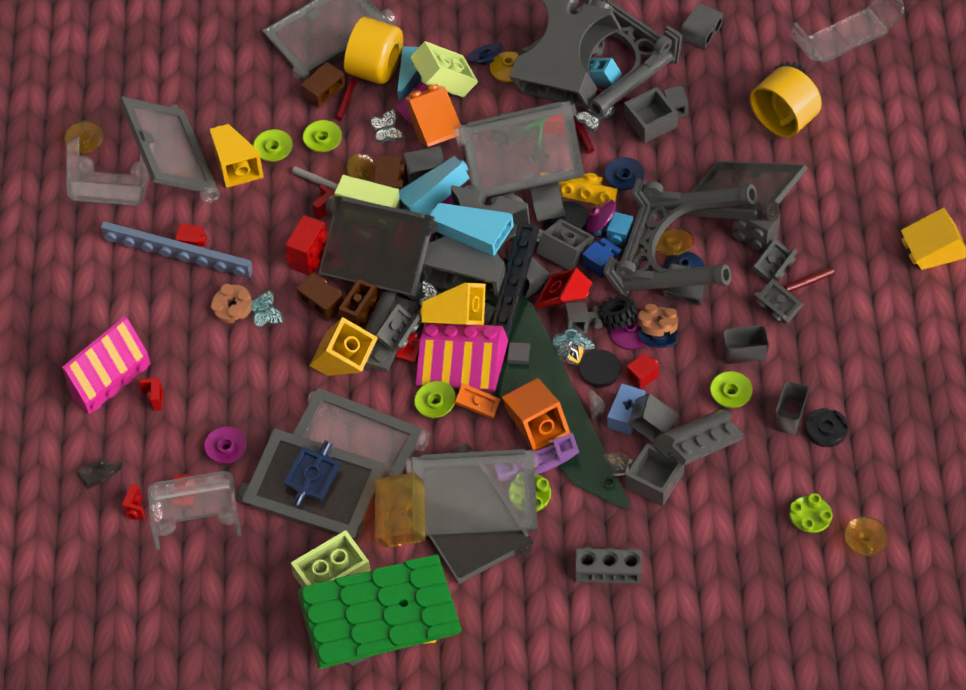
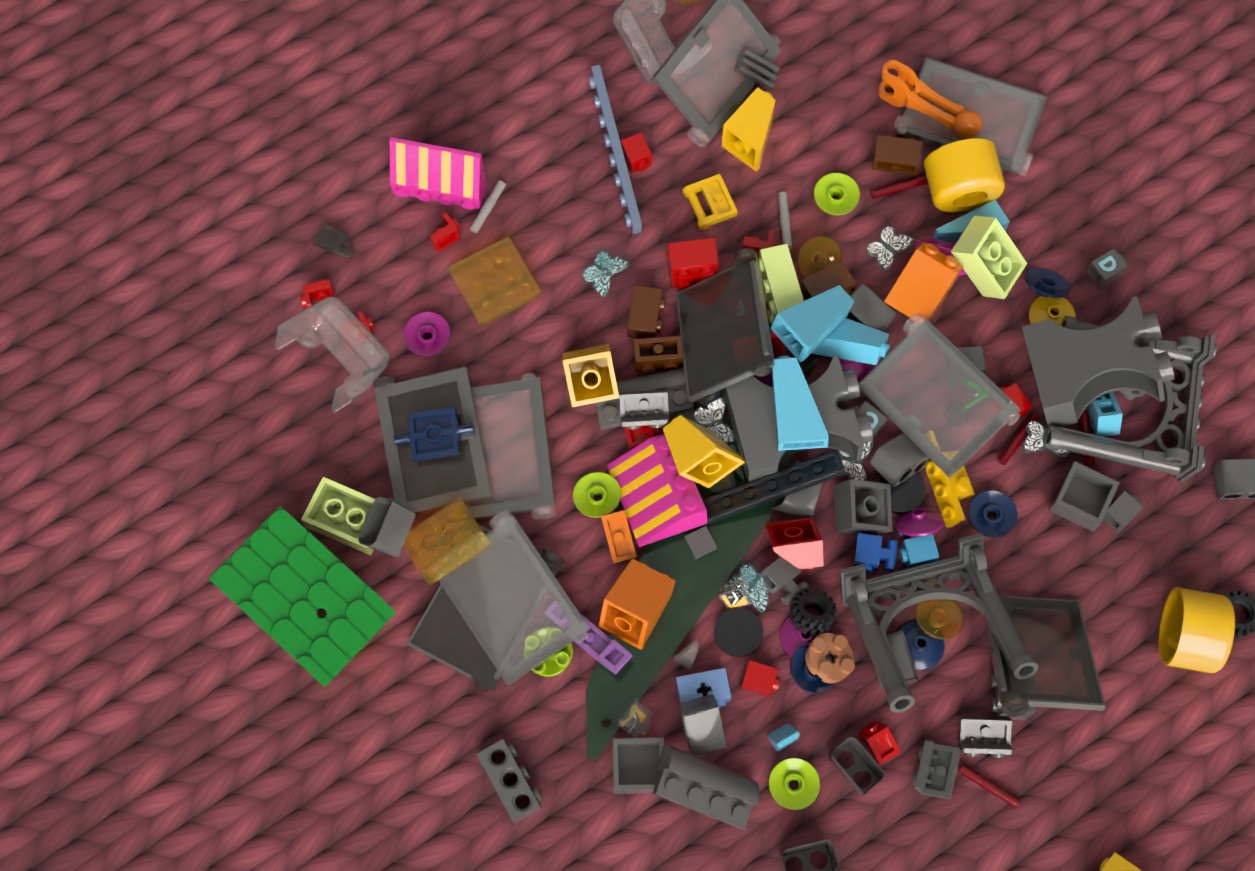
camera: 55 degrees right, 15 degrees up
nougat plate [211,284,253,323] -> none
lime dish [254,129,293,162] -> none
none -> dark grey piece [359,497,416,557]
none -> clear yellow plate [448,237,542,327]
none -> light grey piece [470,180,506,233]
none -> yellow plate [682,174,738,230]
none -> dark grey tile [734,49,780,89]
none -> medium azure slope [768,723,800,751]
none -> medium azure slope [770,285,855,362]
none -> red bracket [858,721,901,765]
none -> orange piece [878,60,983,139]
none -> dark grey brick [1086,249,1128,289]

